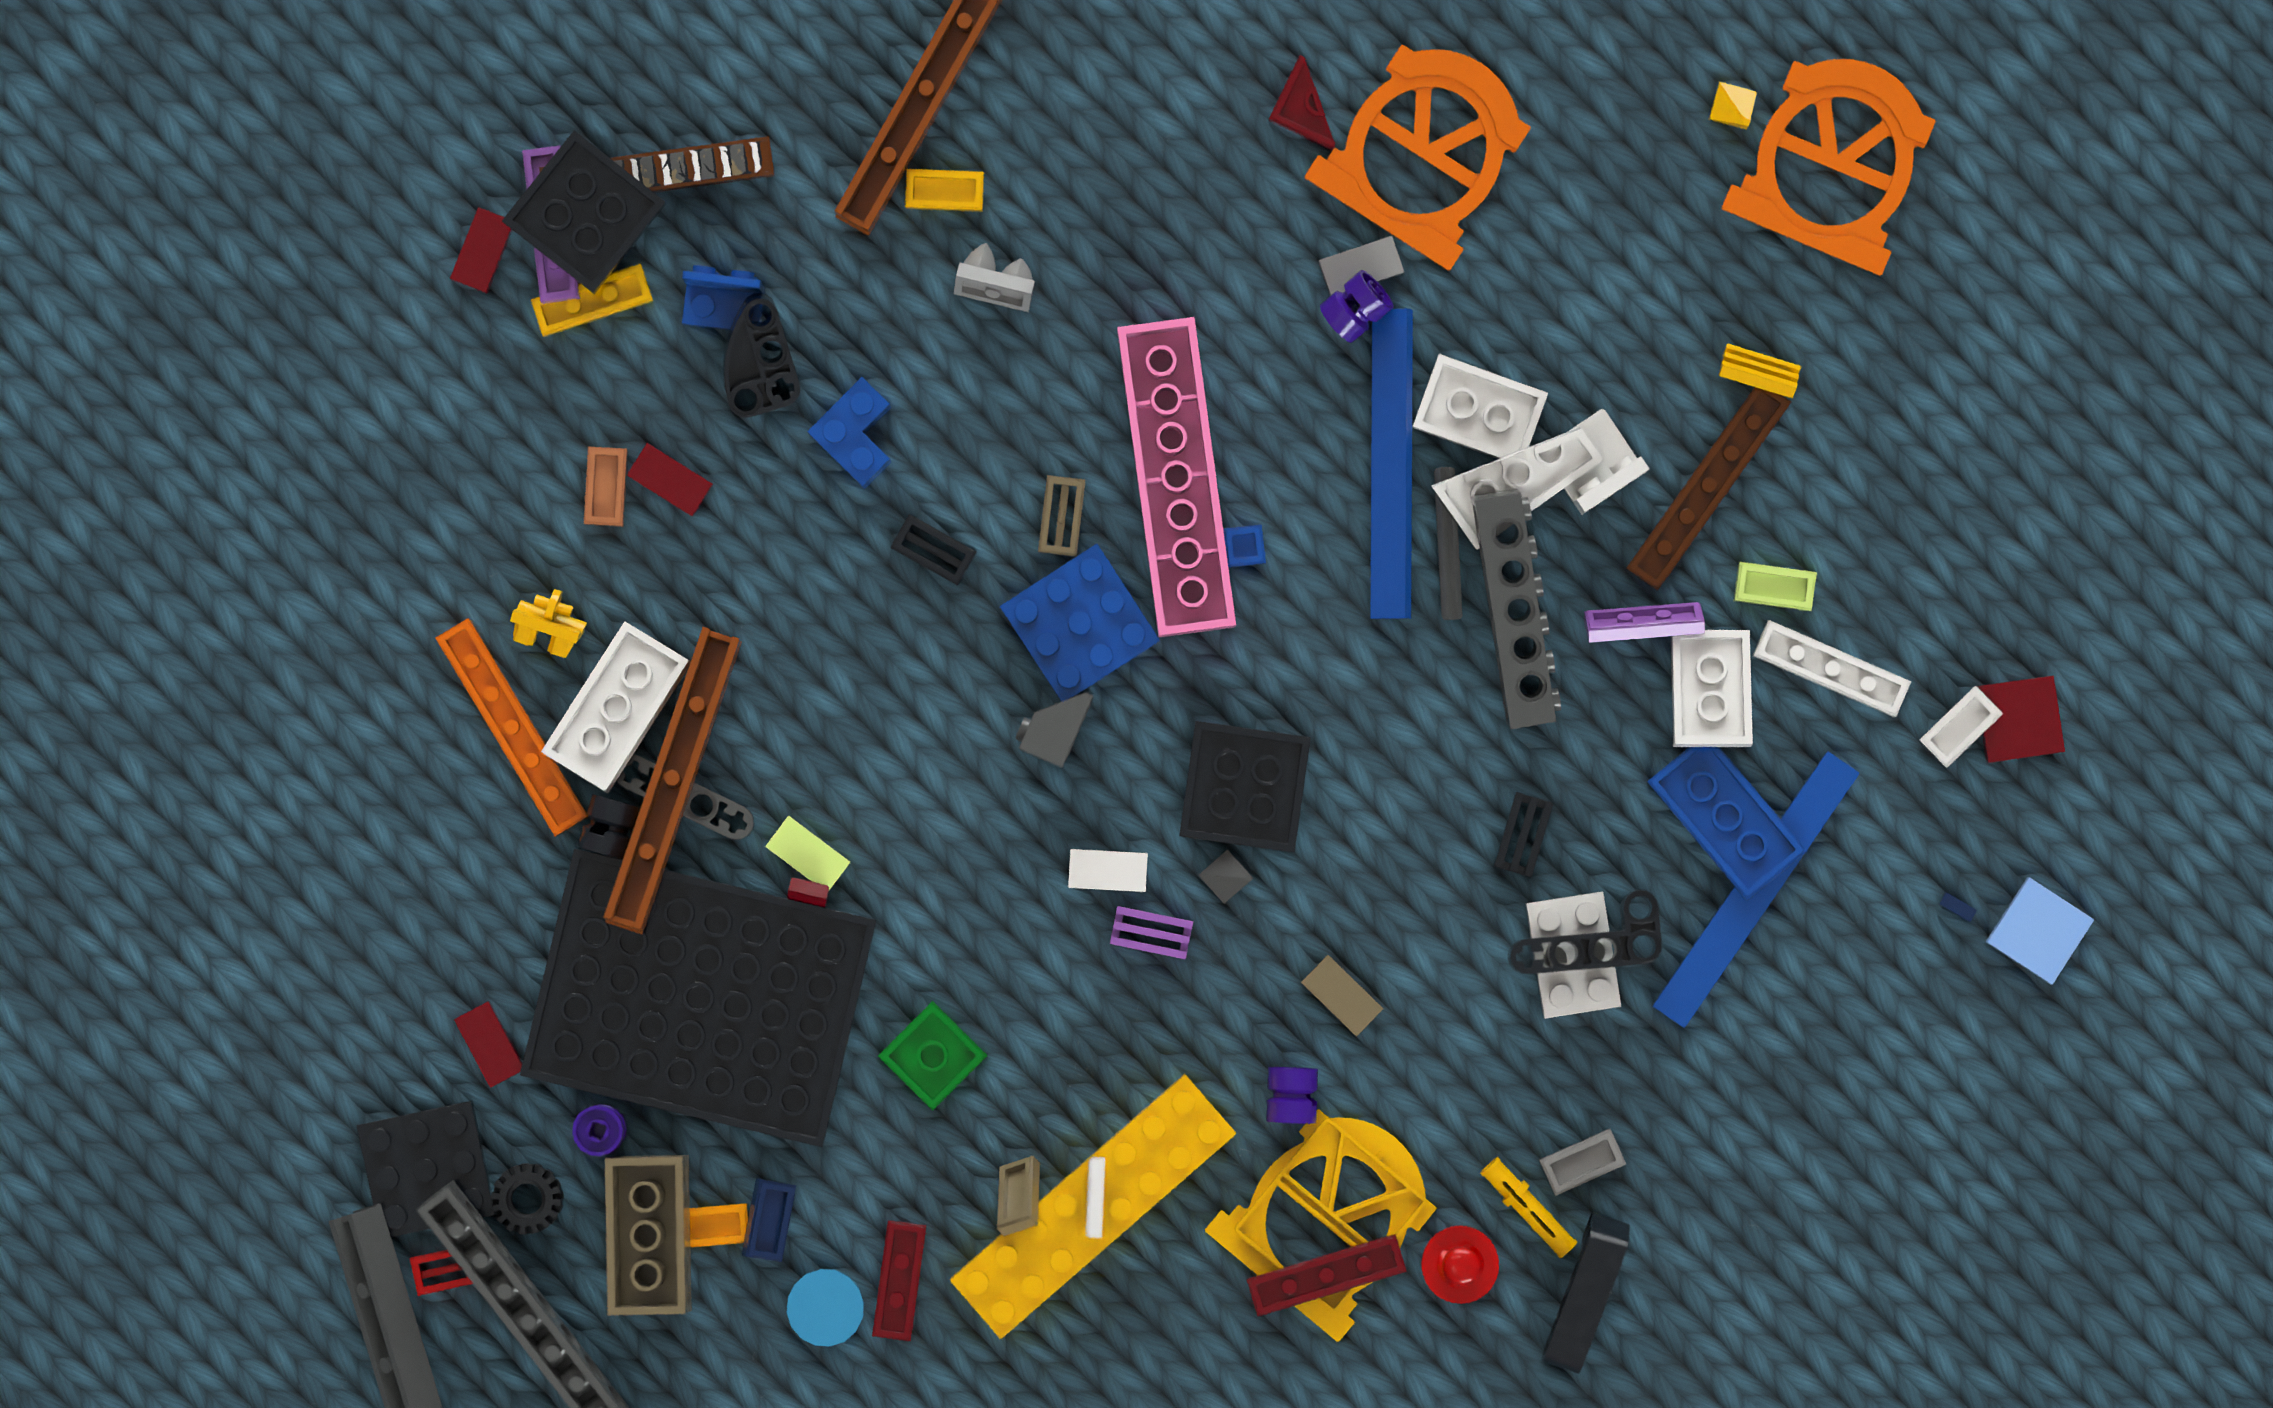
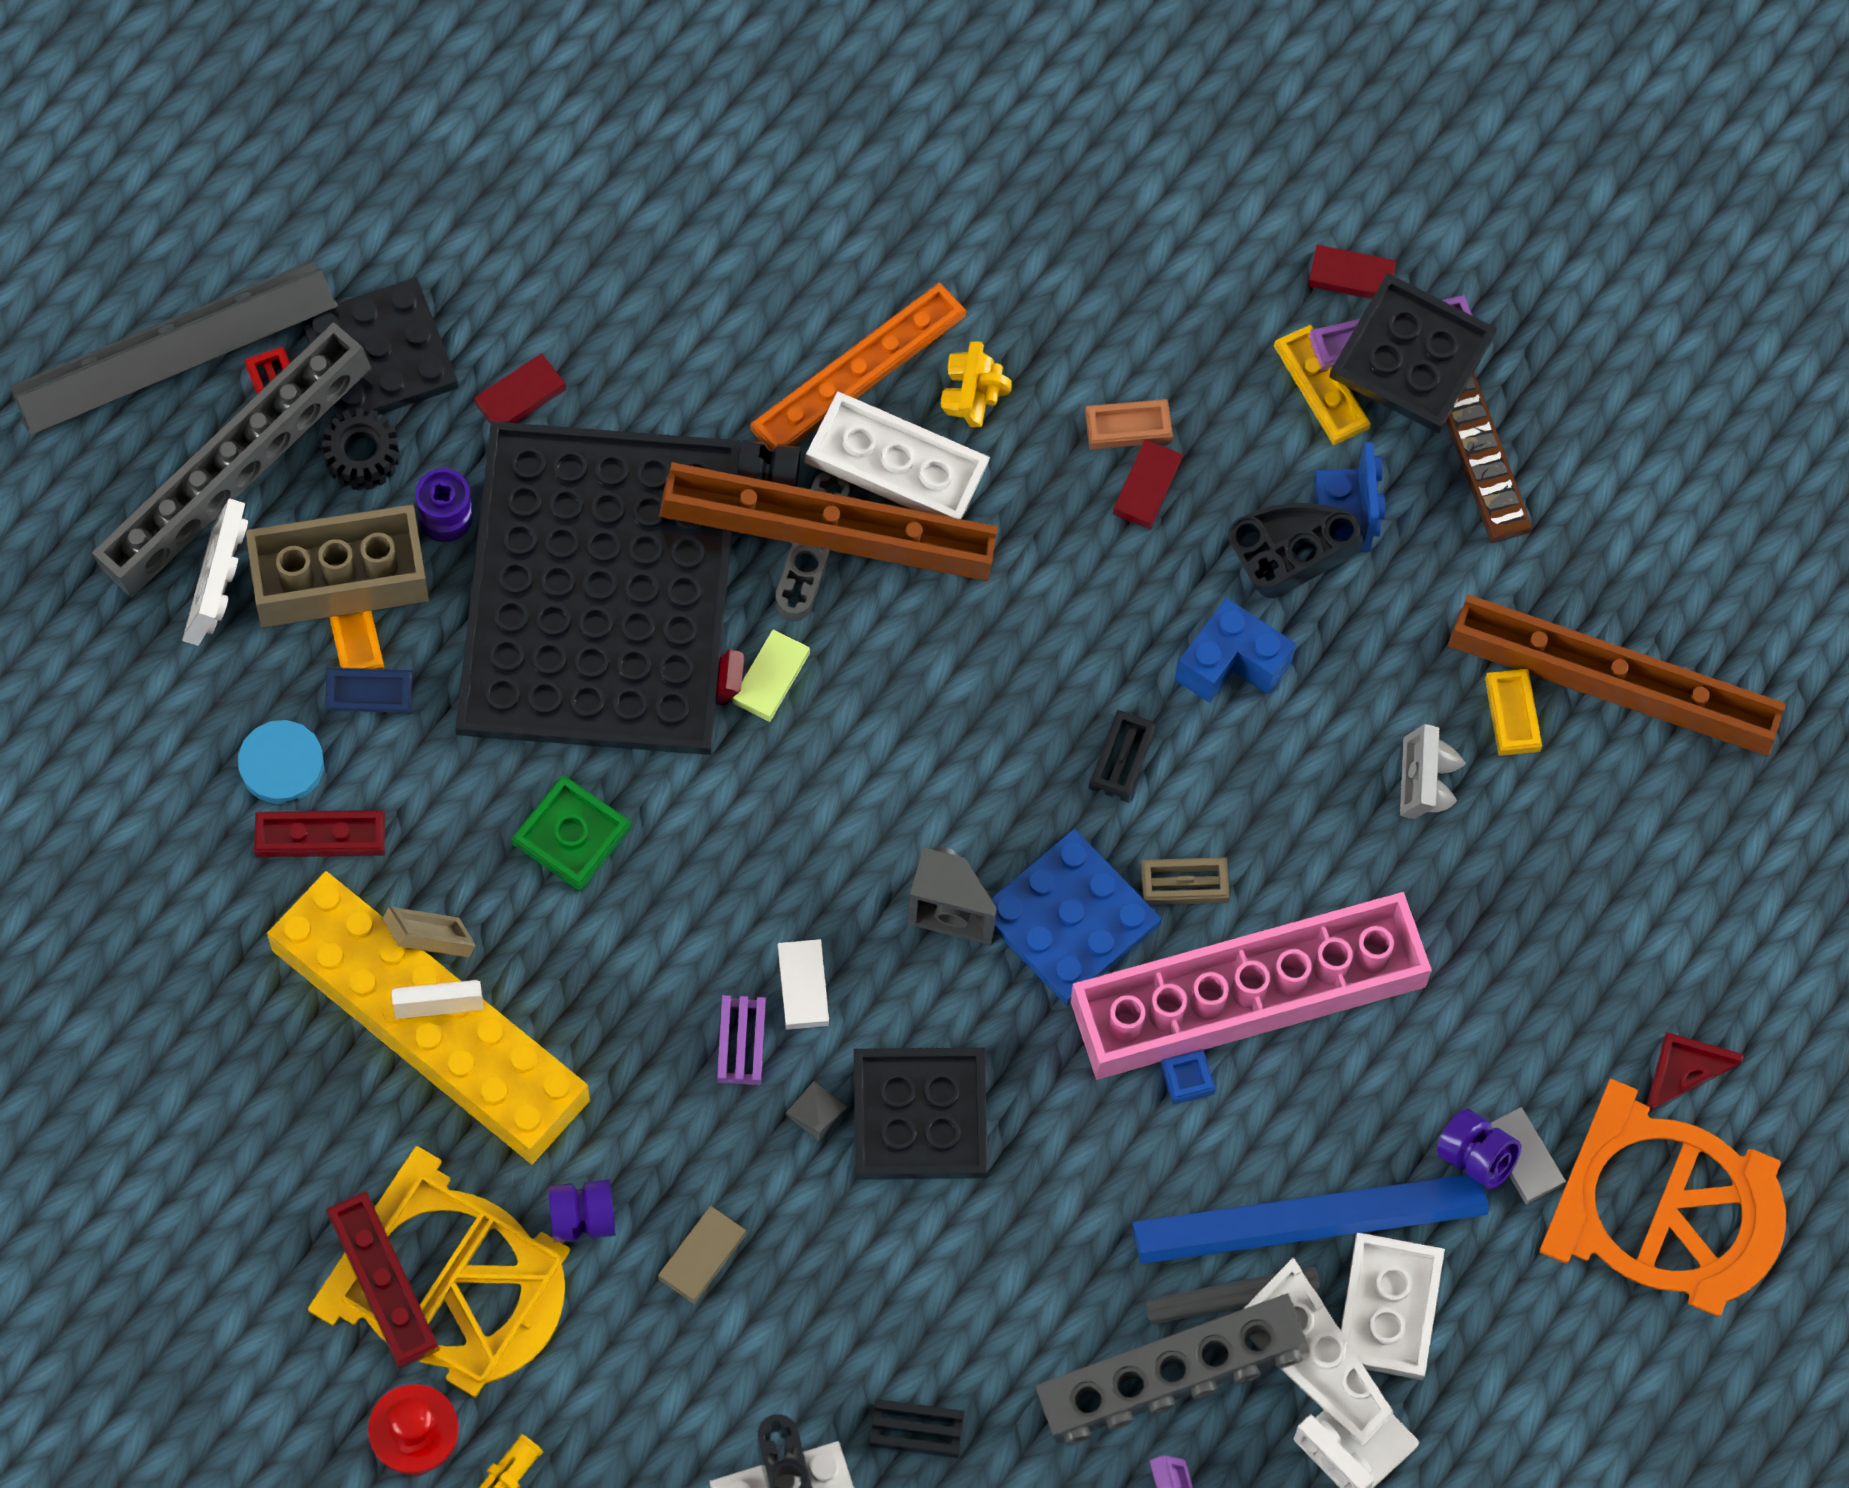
camera: 80 degrees right, 20 degrees down
none -> white plate [182,499,248,646]

